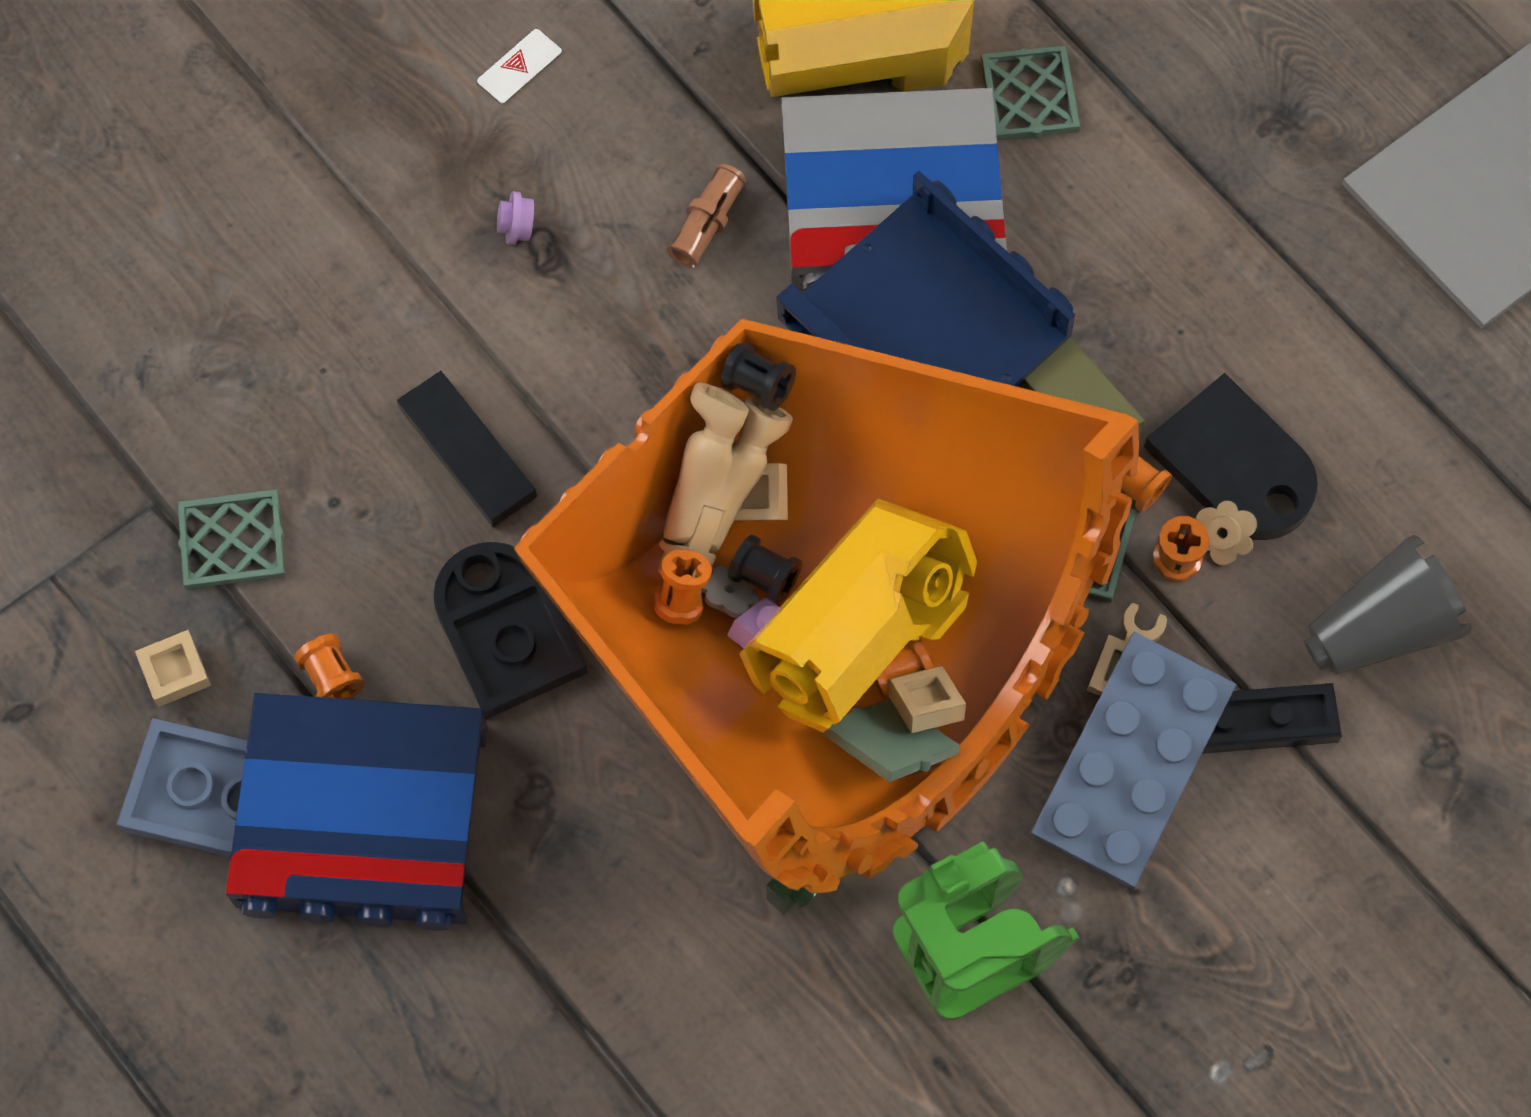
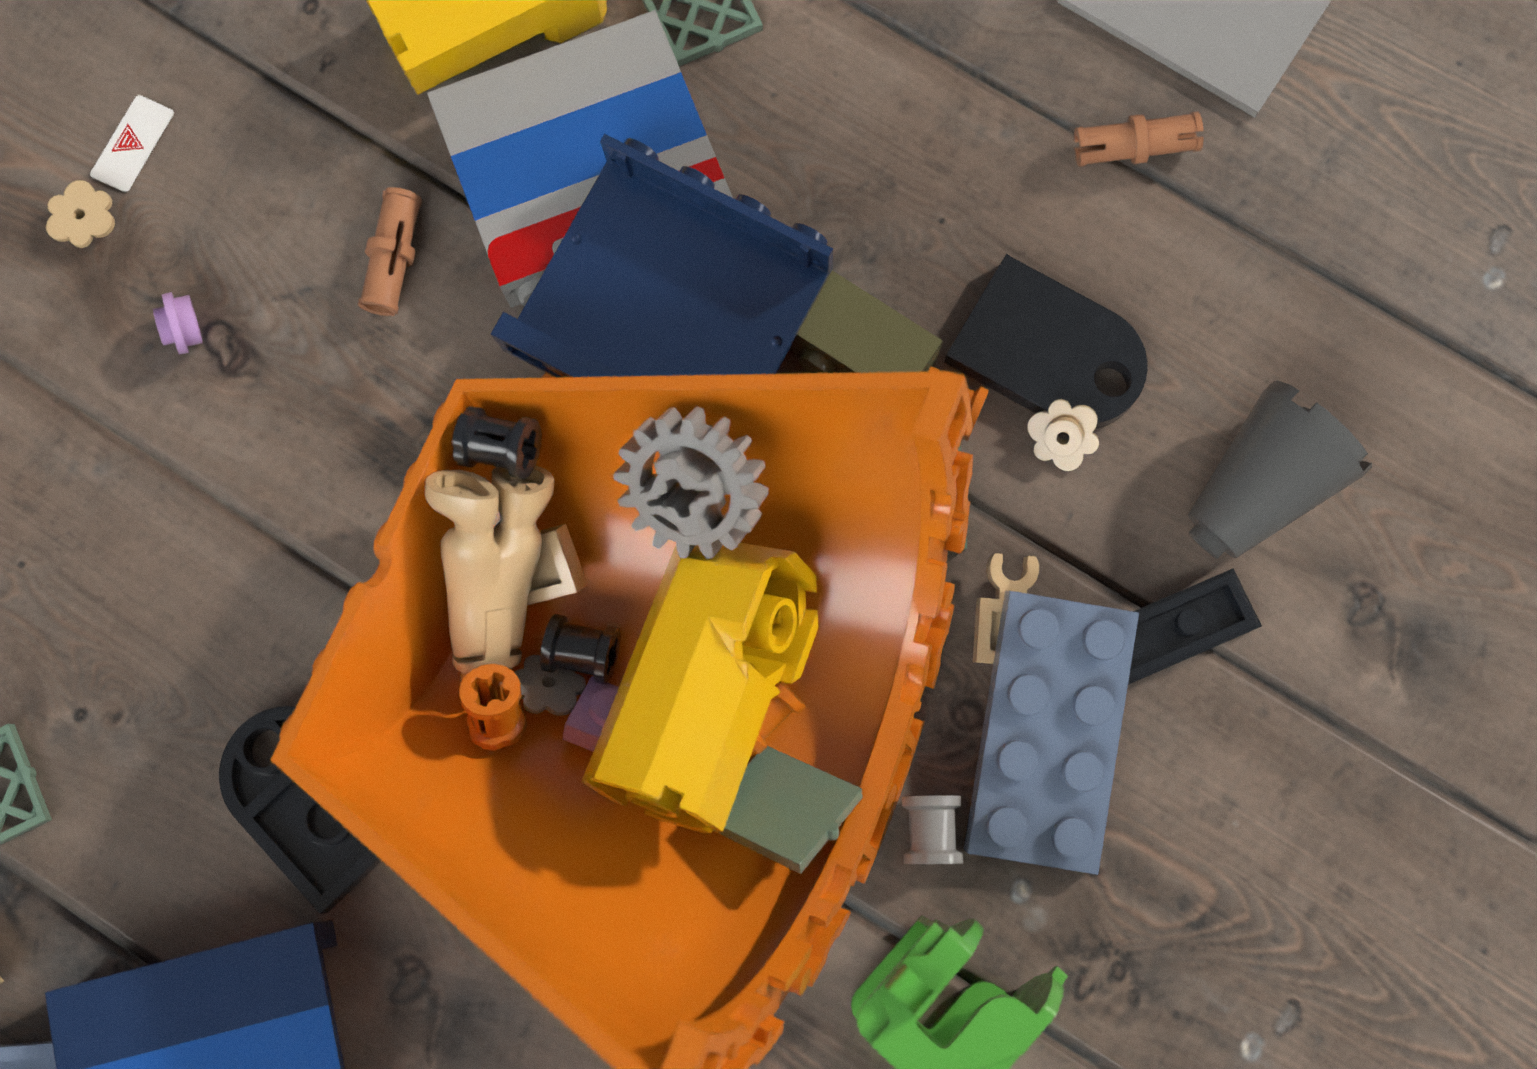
camera: 15 degrees left, 10 degrees up
orange bush [294,633,365,699] -> none
black tile [397,371,537,528] -> none
tan plate [888,666,966,734] -> none
orange bush [1152,516,1209,582] -> none
none -> tan plant [46,180,115,248]
none -> light grey gear [614,407,769,559]
none -> light grey bush [902,795,963,864]
none -> nougat pin [1074,111,1204,167]

